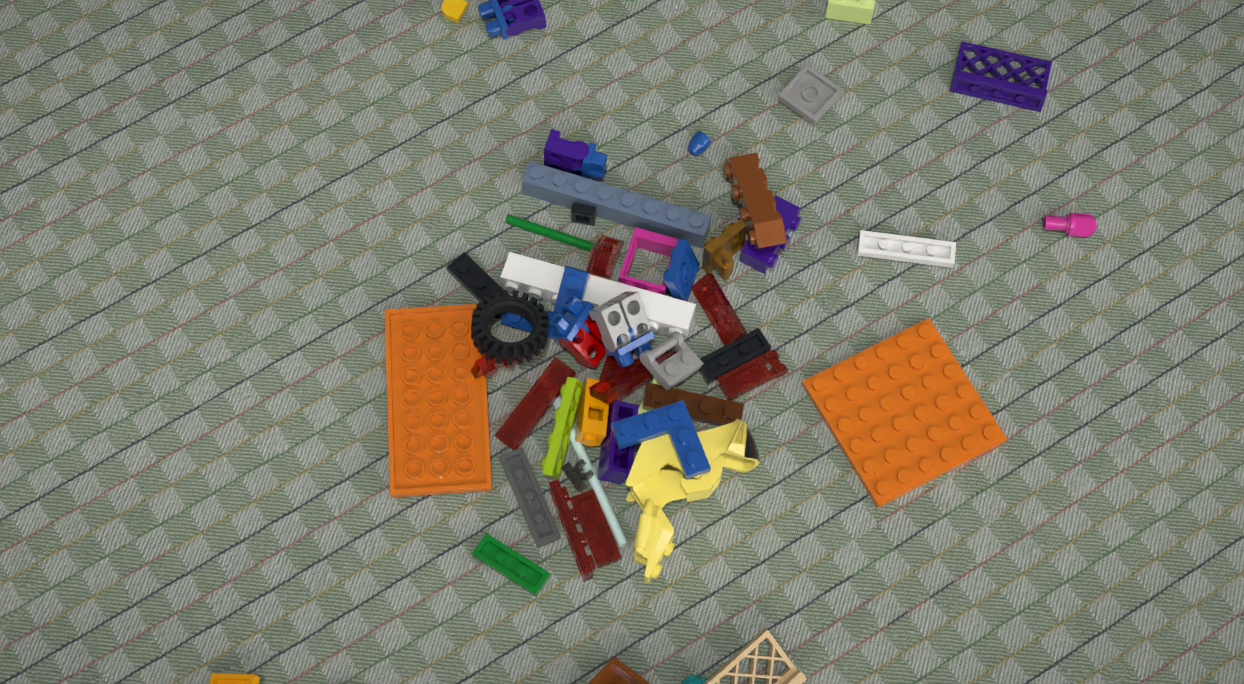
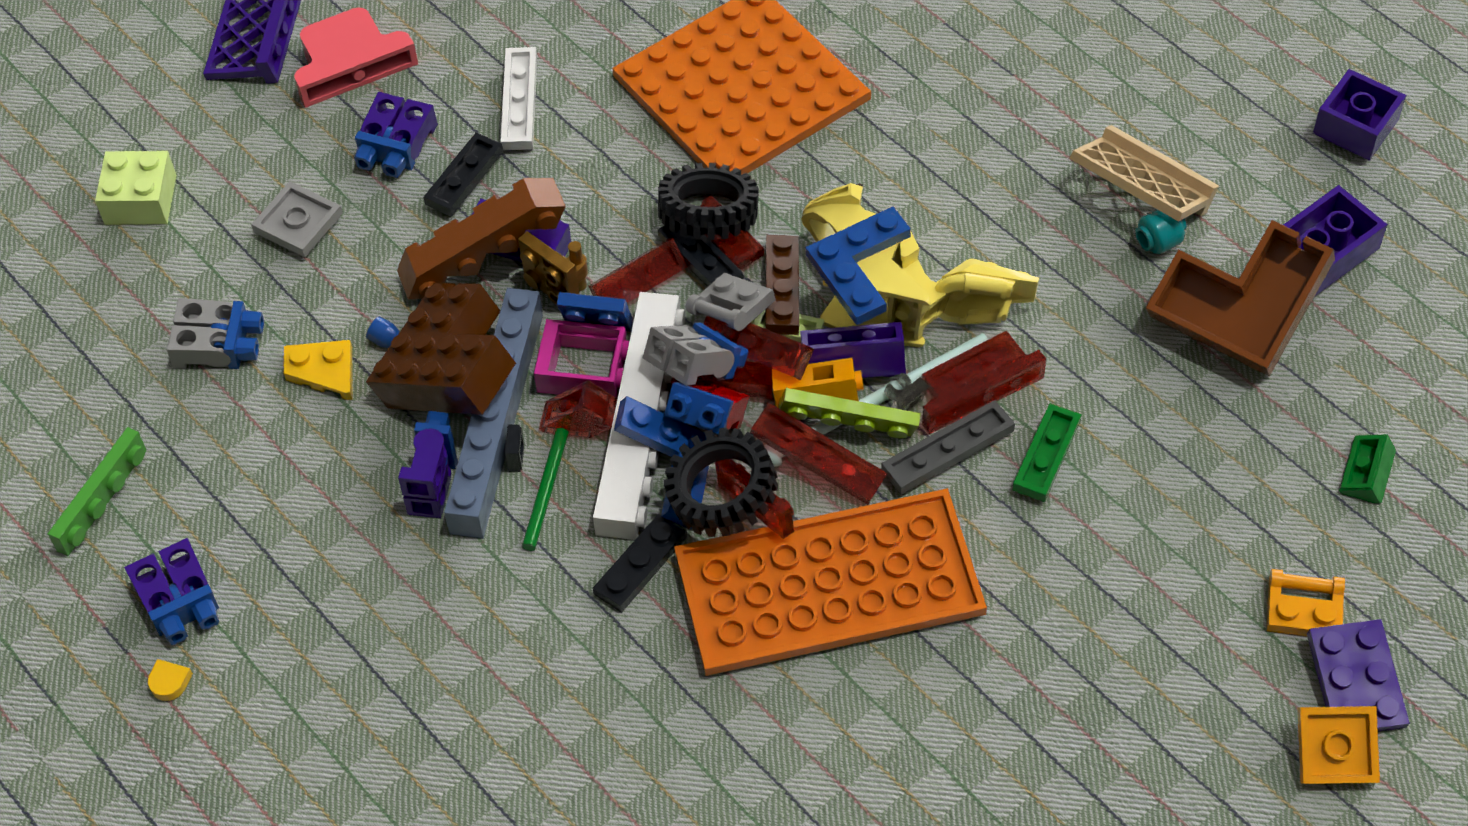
camera: 95 degrees left, 10 degrees down
none -> light grey hips [167,298,264,369]
none -> yellow wing [284,340,353,400]
none -> coral brick [294,7,418,108]
none -> hips [354,91,438,178]
none -> reddish brown piece [366,283,516,415]
none -> black plate [423,132,503,217]
none -> black tyre [658,163,759,240]

